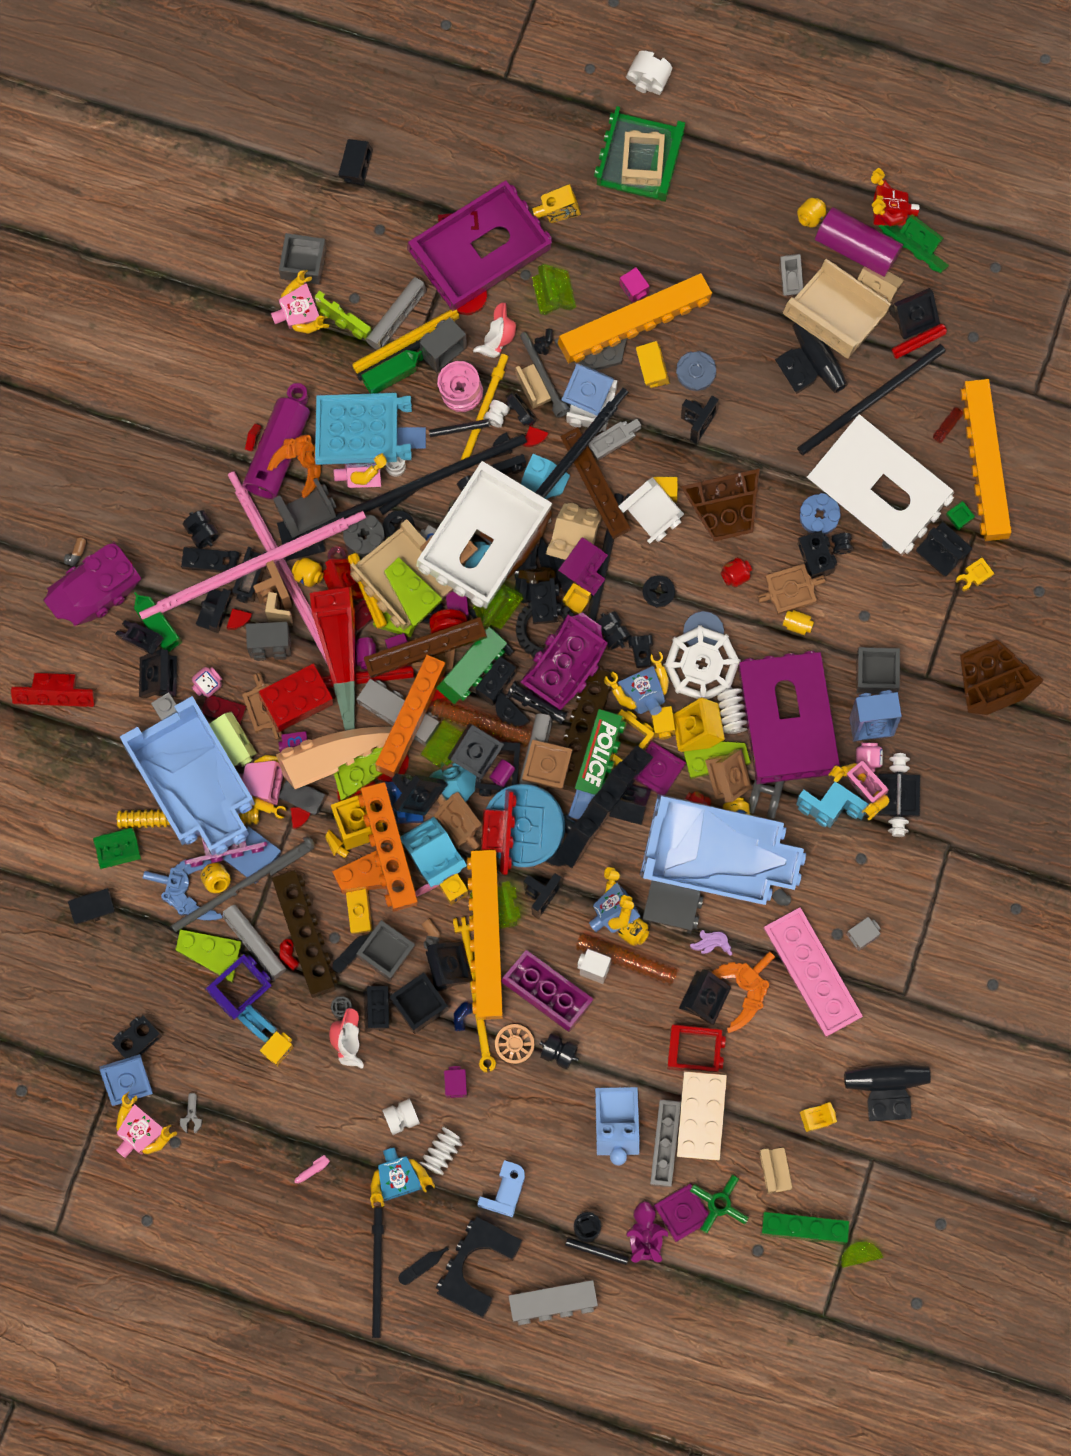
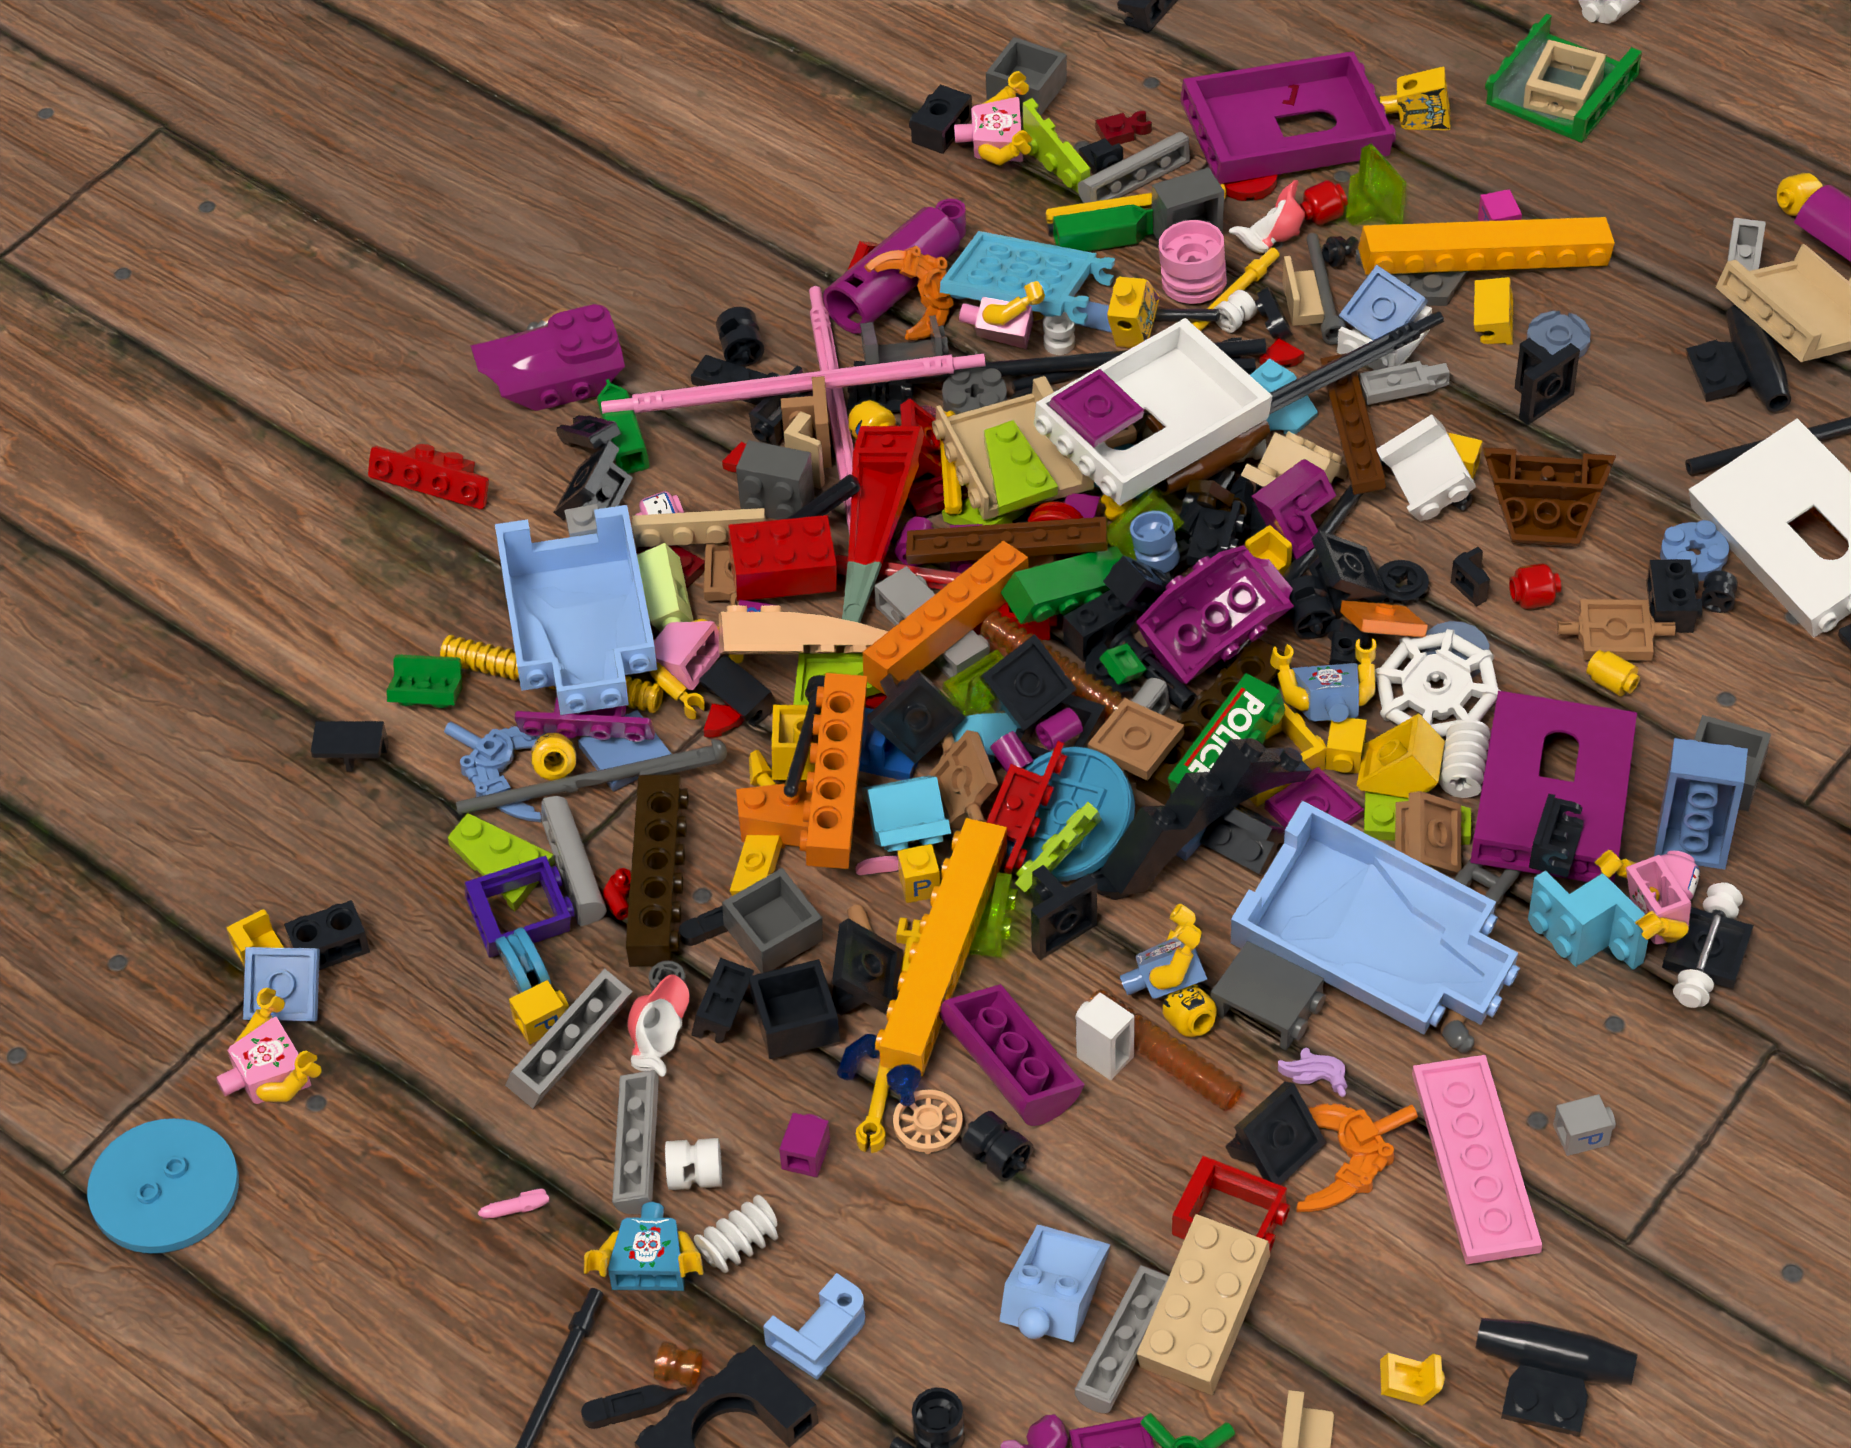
camera: 20 degrees right, 25 degrees down
light grey bar [180,1093,202,1134] -> none
black panel [196,588,233,633] -> none
none -> dark azure plate [87,1118,239,1253]
none -> yellow panel [226,909,284,967]
none -> light grey brick [505,968,633,1109]
none -> light grey brick [612,1070,659,1215]
none -> tan plate [632,508,766,547]
none -> clear orange wheel [654,1341,703,1389]
none -> black piece [784,675,825,798]
none -> black axle [787,474,861,519]
none -> clear blue rock [886,1064,921,1106]
none -> black brick [909,84,972,154]
none -> magenta piece [990,731,1034,772]
none -> lime wing [1015,801,1102,896]
none -> magenta tile [1049,369,1144,448]
none -> black bracket [1079,138,1123,175]
none -> dark red plate [1095,111,1152,146]
none -> green plate [1099,643,1147,685]
none -> black brick [1103,555,1171,613]
none -> yellow torso [1107,277,1160,348]
none -> medium blue wheel [1130,511,1180,573]
none -> red head [1300,180,1348,226]
none -> black bracket [1309,530,1388,619]
none -> orange plate [1340,600,1428,638]
none -> black bracket [1450,547,1490,607]
none -> black hinge [1529,793,1584,877]

